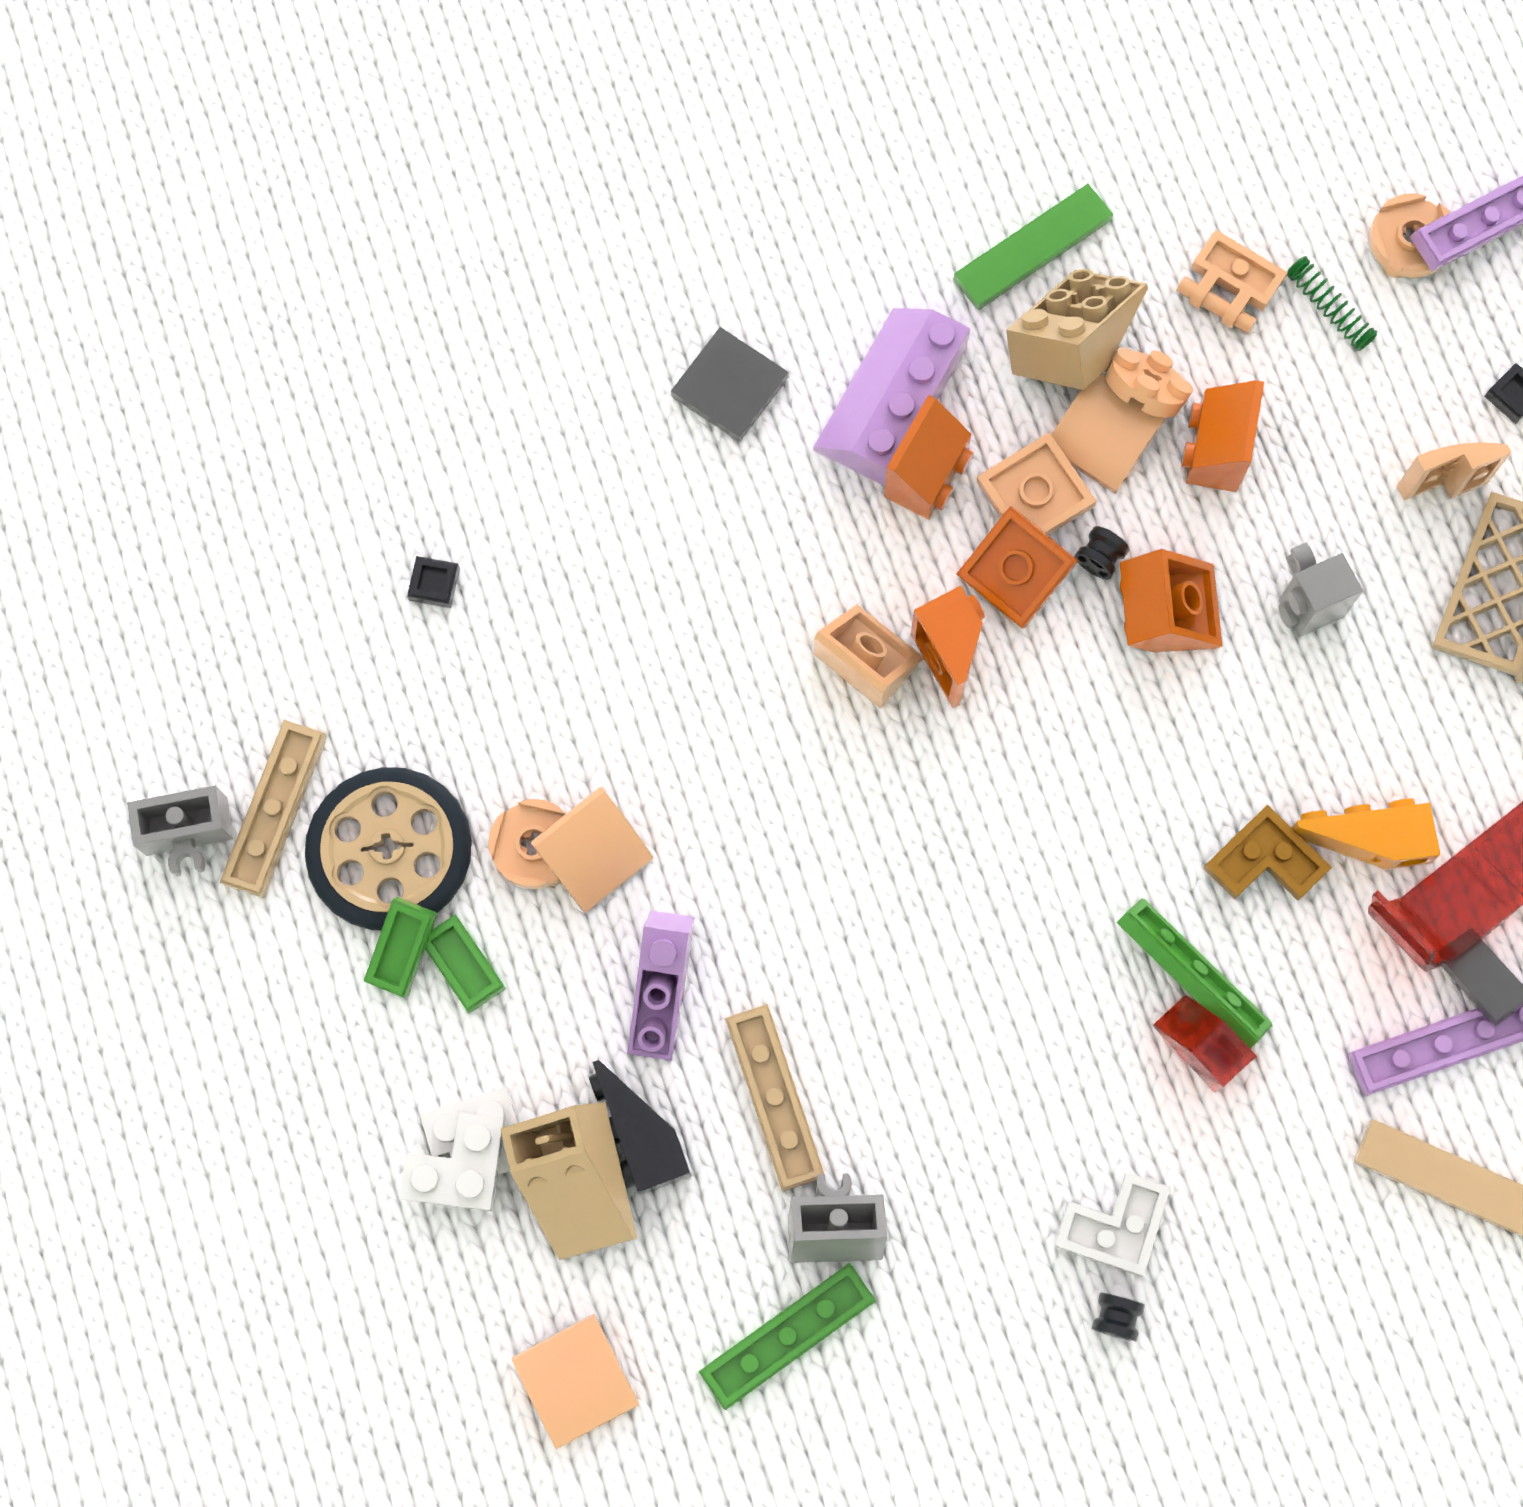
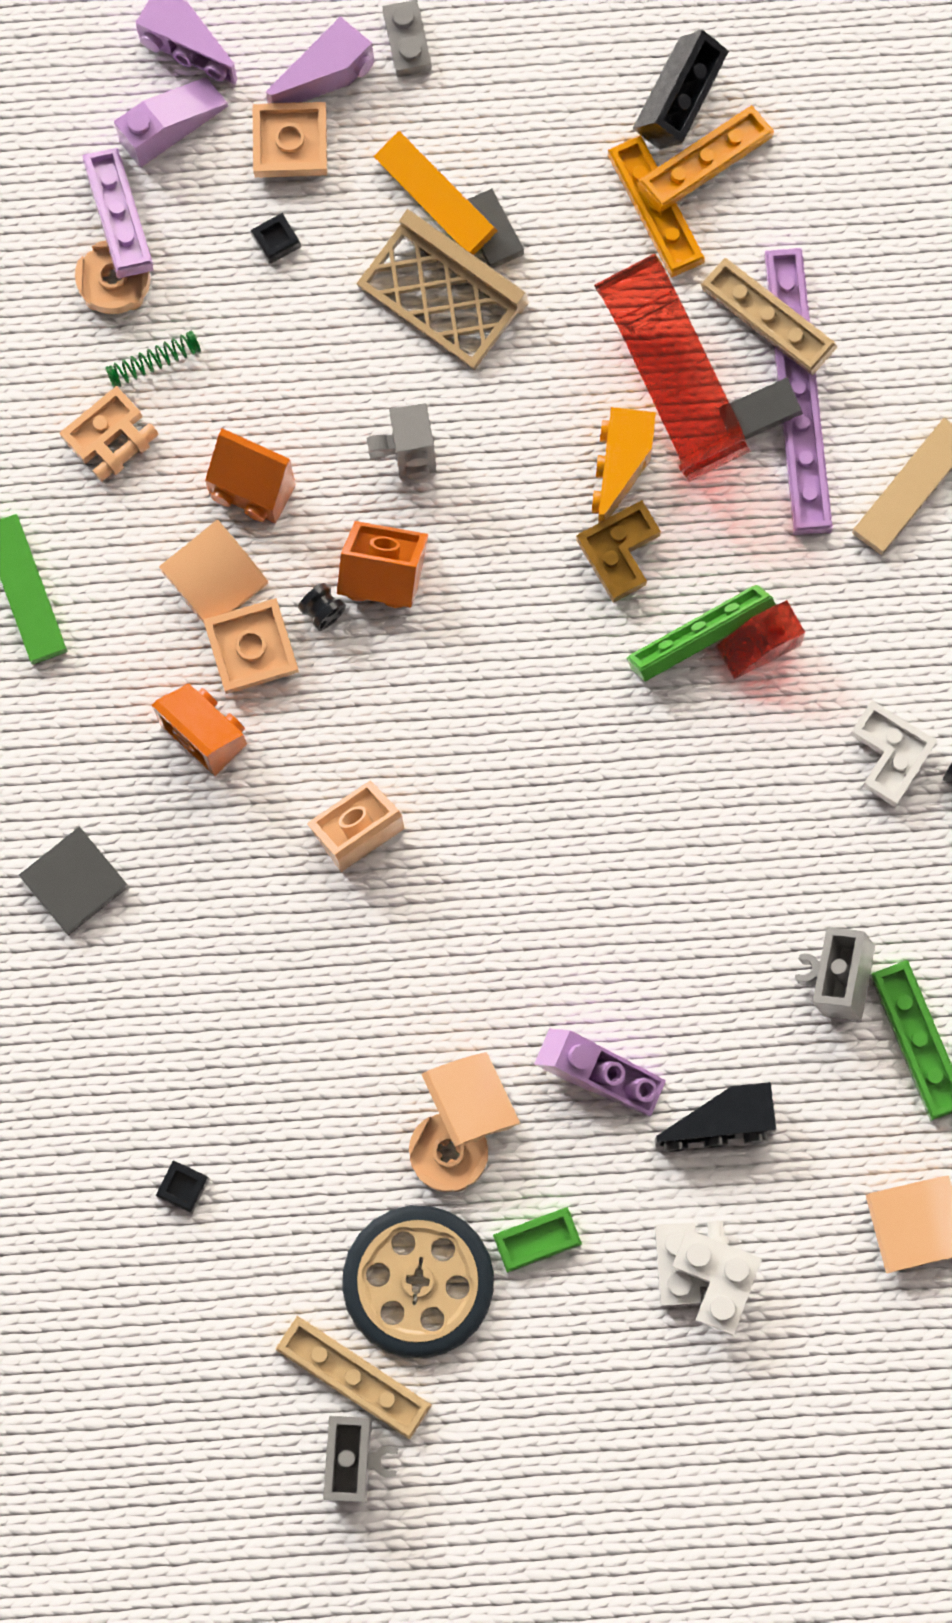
camera: 75 degrees left, 0 degrees up
bright green tile [363,897,438,998] -> none
tan slope [500,1102,637,1260] -> none
tan tile [725,1004,826,1192] -> none
lavender slope [813,308,970,486] -> none
orange slope [910,585,985,708] -> none
orange tile [956,506,1079,629] -> none
tan slope [1006,269,1148,390] -> none
light nougat plate [1105,347,1193,418] -> none
light nougat slope [1397,442,1512,501] -> none

